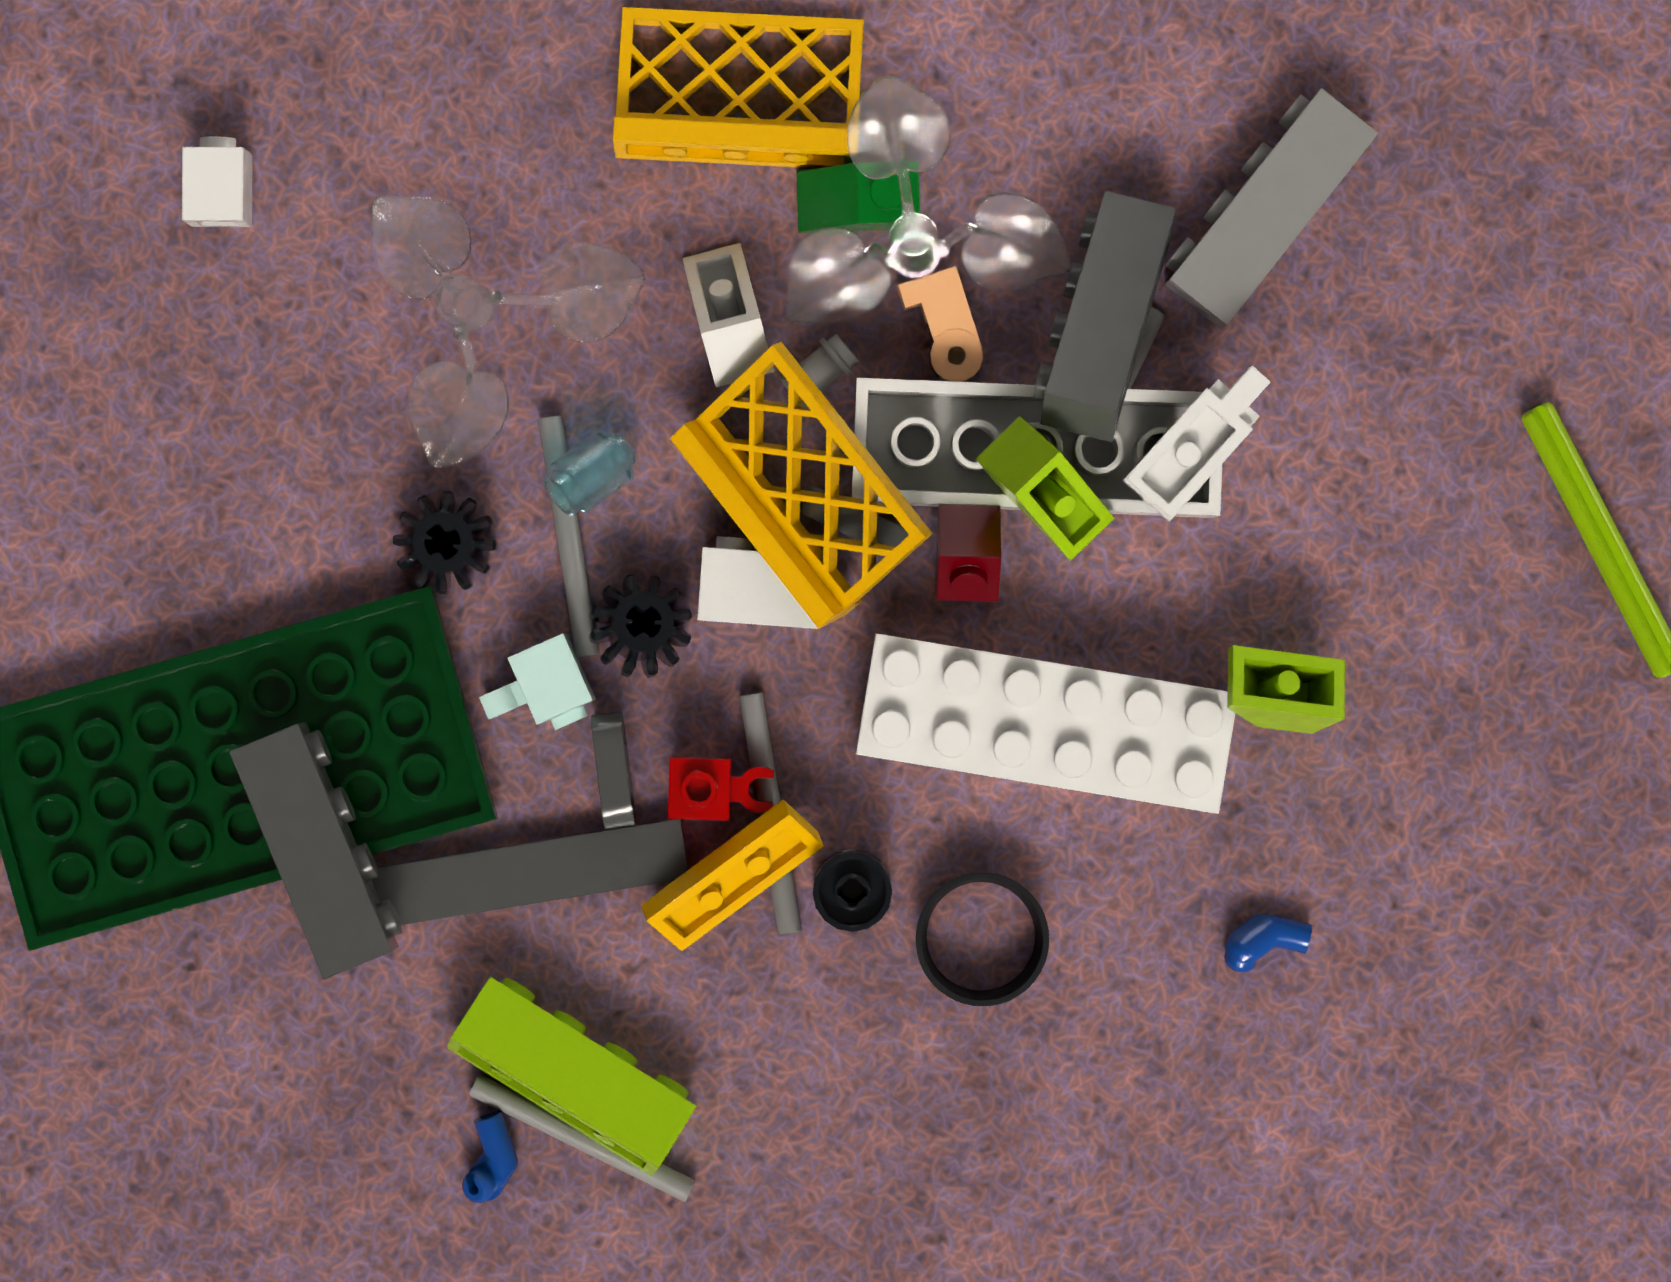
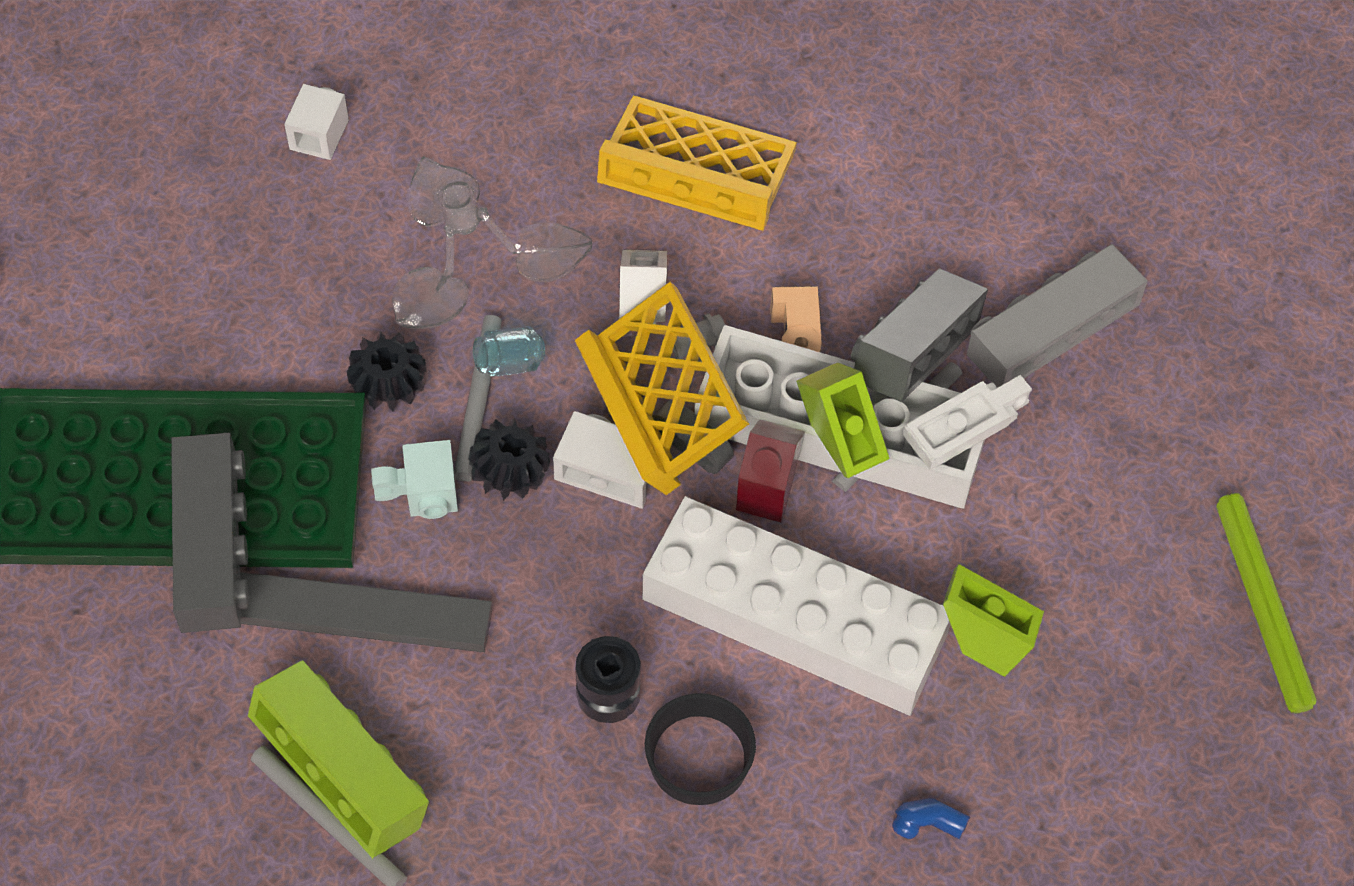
camera: 10 degrees right, 30 degrees down
blue arm [462,1111,518,1203] -> none
dark grey beam [591,711,636,829] -> none
yellow plate [641,799,824,951] -> none
red brick [668,756,774,821] -> none
light grey bar [739,692,802,935] -> none
clear plant [786,75,1070,324] -> none
green slope [796,160,920,233] -> none

